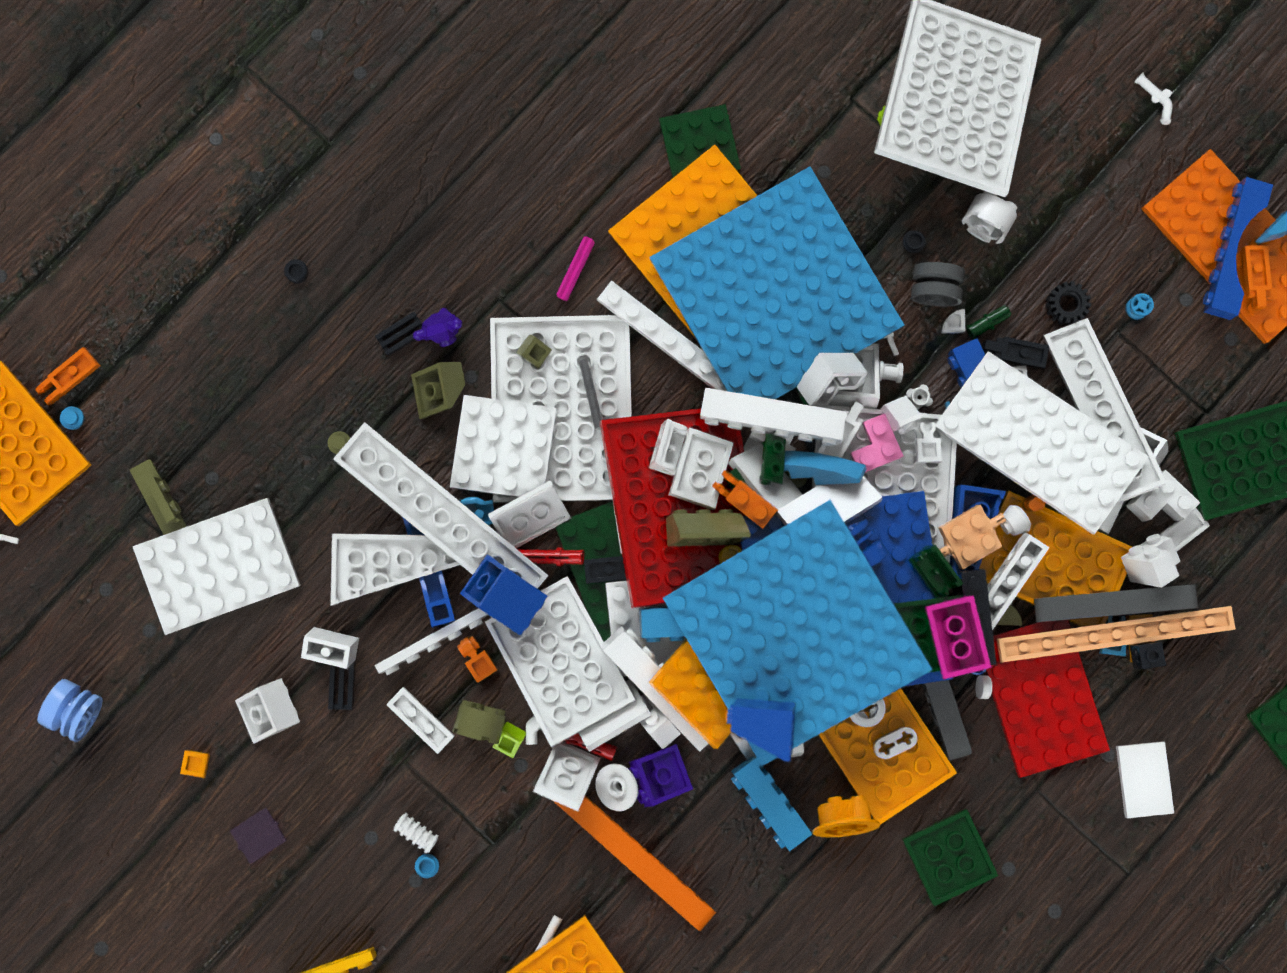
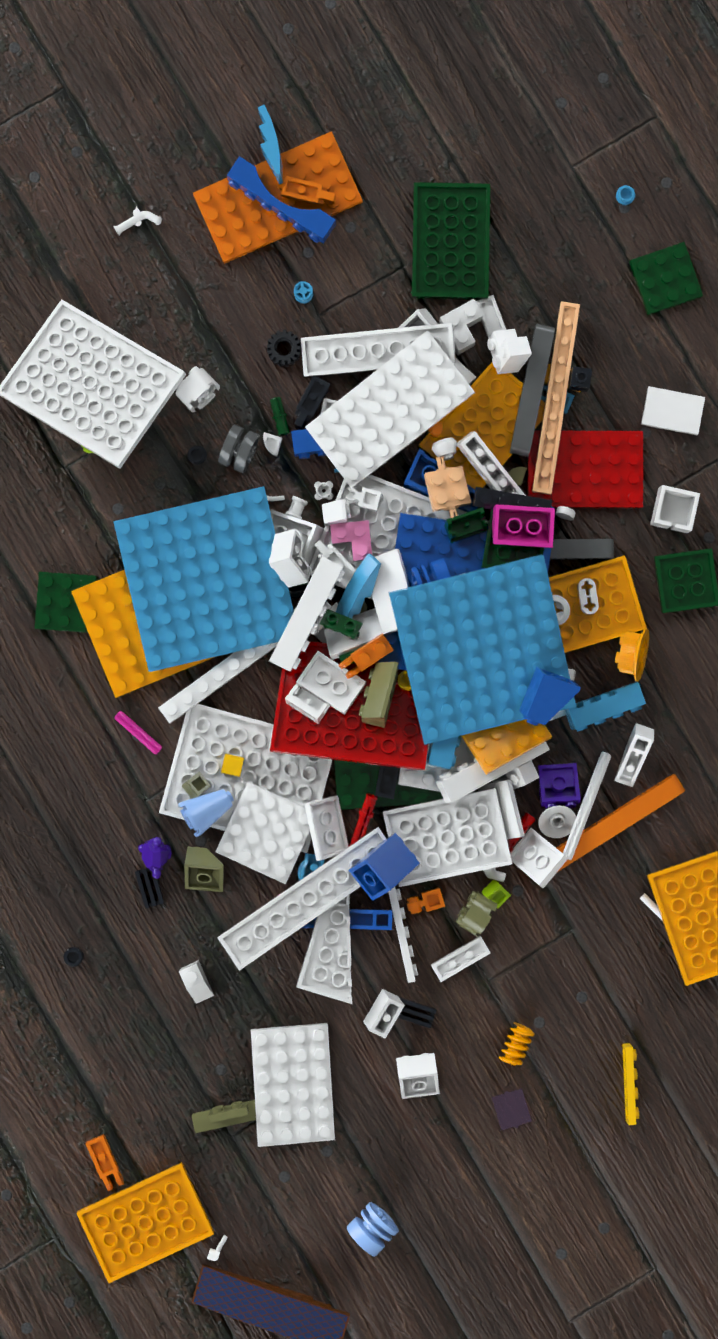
camera: 65 degrees left, 5 degrees up
dark azure plate [60,406,84,430] -> none
light orange tile [180,750,210,778] -> none
olive plate [328,431,351,454] -> none
white piece [394,813,439,854] -> none
dark azure plate [415,854,439,878] -> none
flat silver bar [579,359,602,429] -> none
none -> light blue cone [178,789,234,837]
none -> white slope [179,960,214,1004]
none -> yellow tile [221,754,244,777]
none -> light orange piece [498,1022,535,1066]
none -> white axle [563,752,611,860]
none -> white slope [614,723,654,787]
none -> white piece [650,485,700,533]

